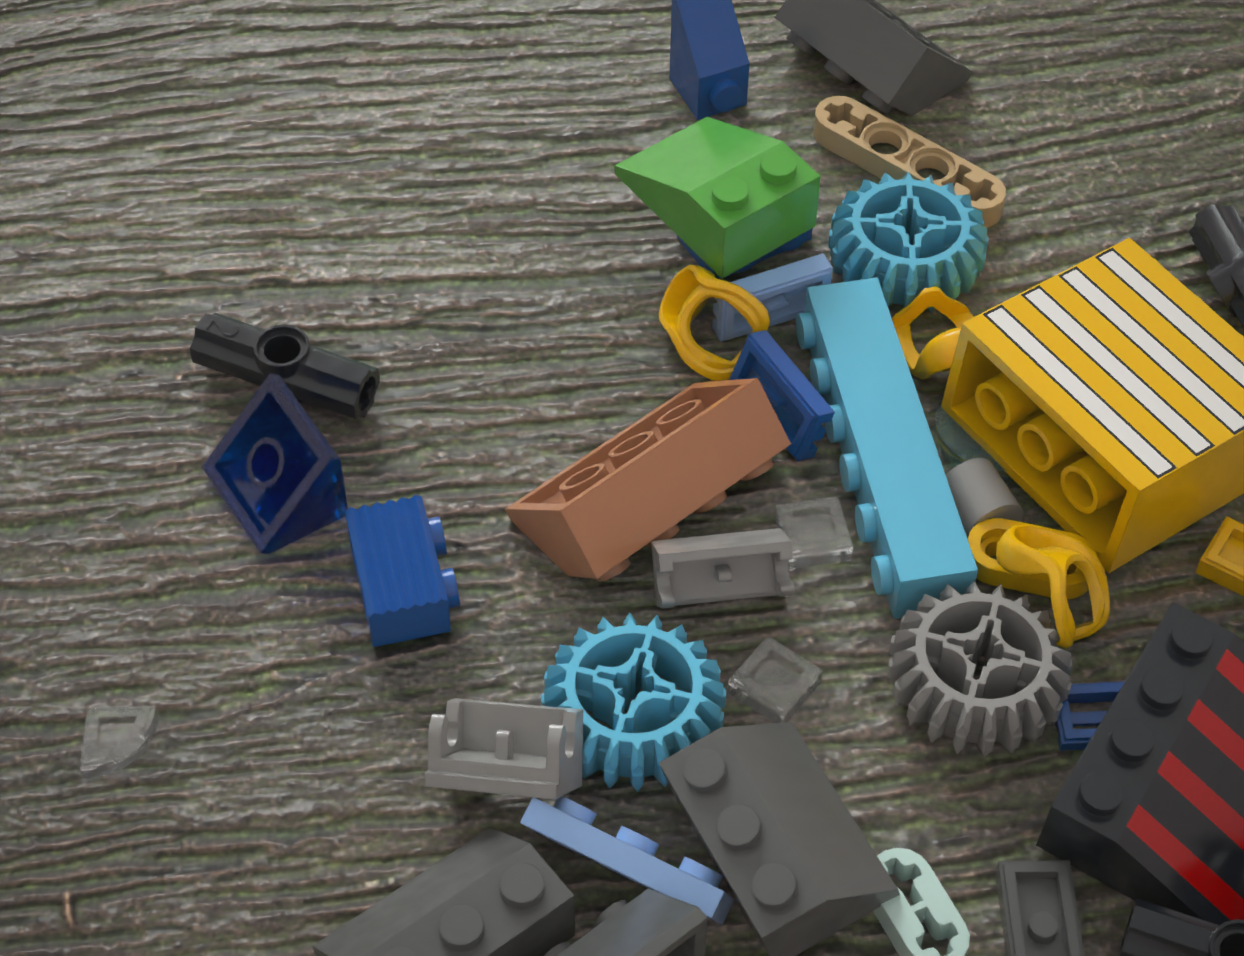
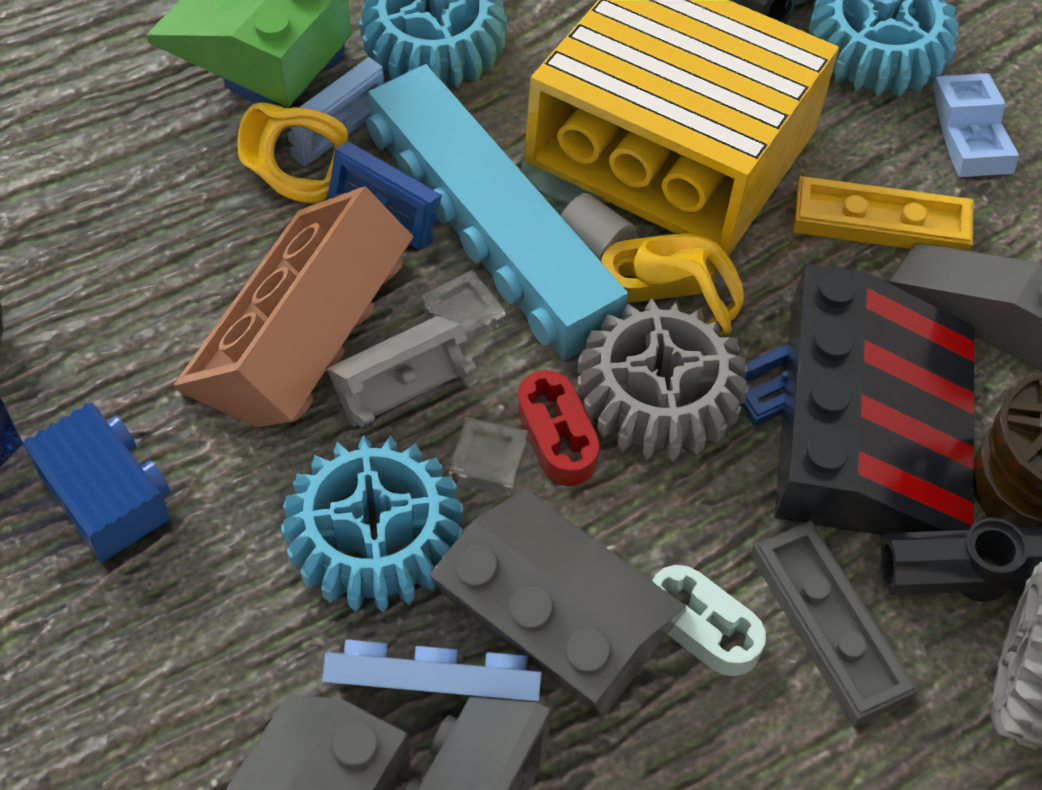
camera: 25 degrees left, 5 degrees up
light grey hinge [425,698,584,800] -> none
yellow piece [892,286,974,380] -> none
none -> red beam [517,370,600,486]

